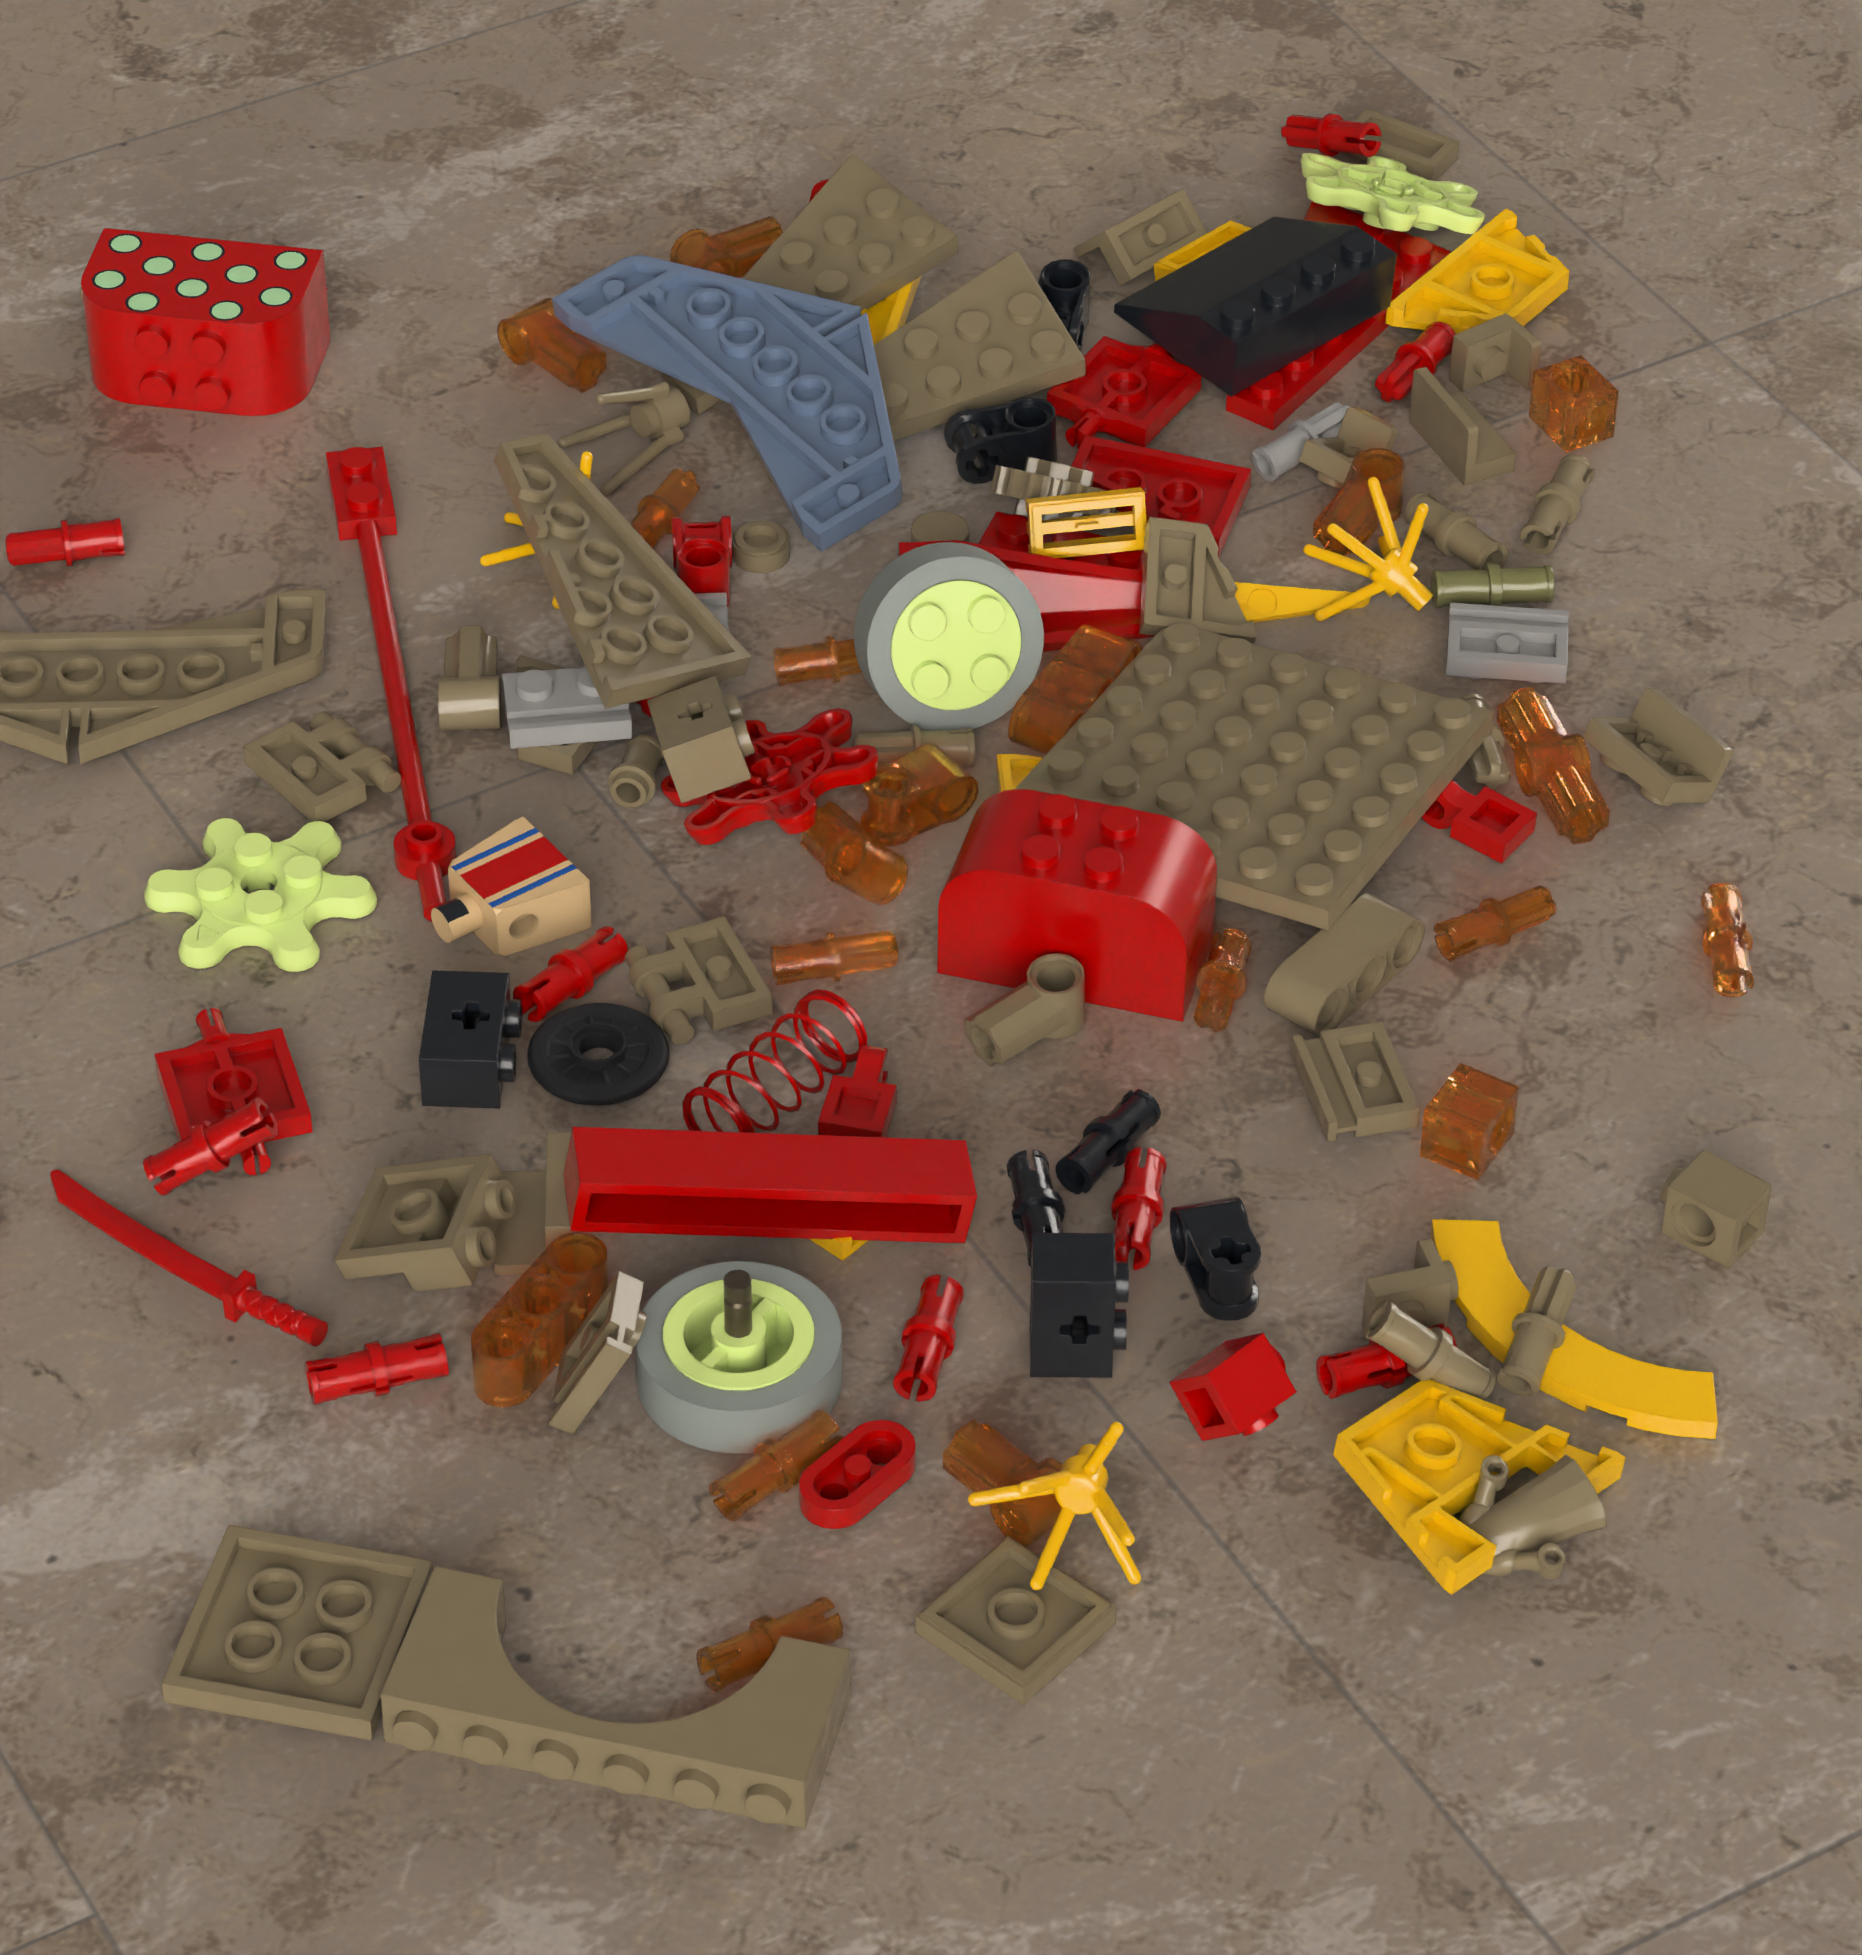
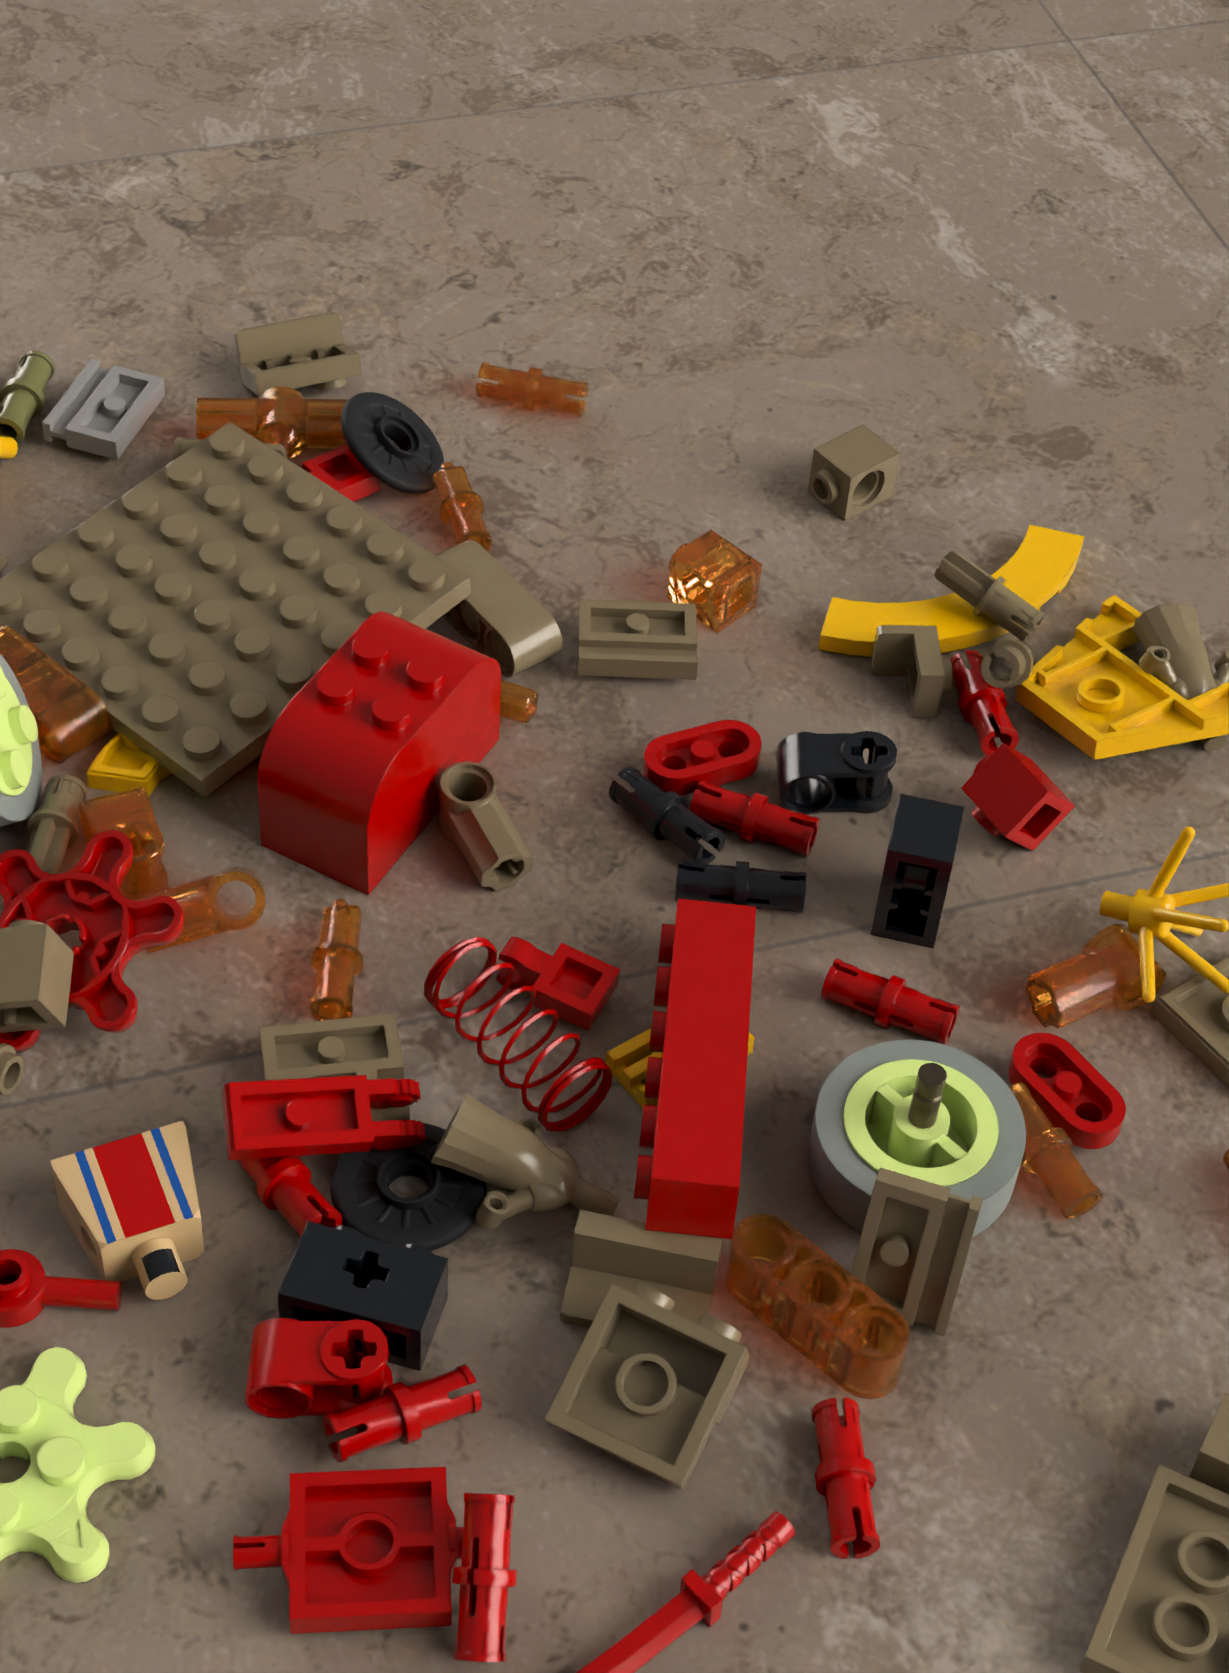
camera: 80 degrees left, 5 degrees up
none -> red hinge [222,1075,426,1160]
none -> red piece [244,1318,394,1419]
none -> red pin [323,1364,482,1463]
none -> black wheel [341,392,445,494]
none -> dark tan piece [431,1093,620,1229]
none -> red plate [643,720,762,795]

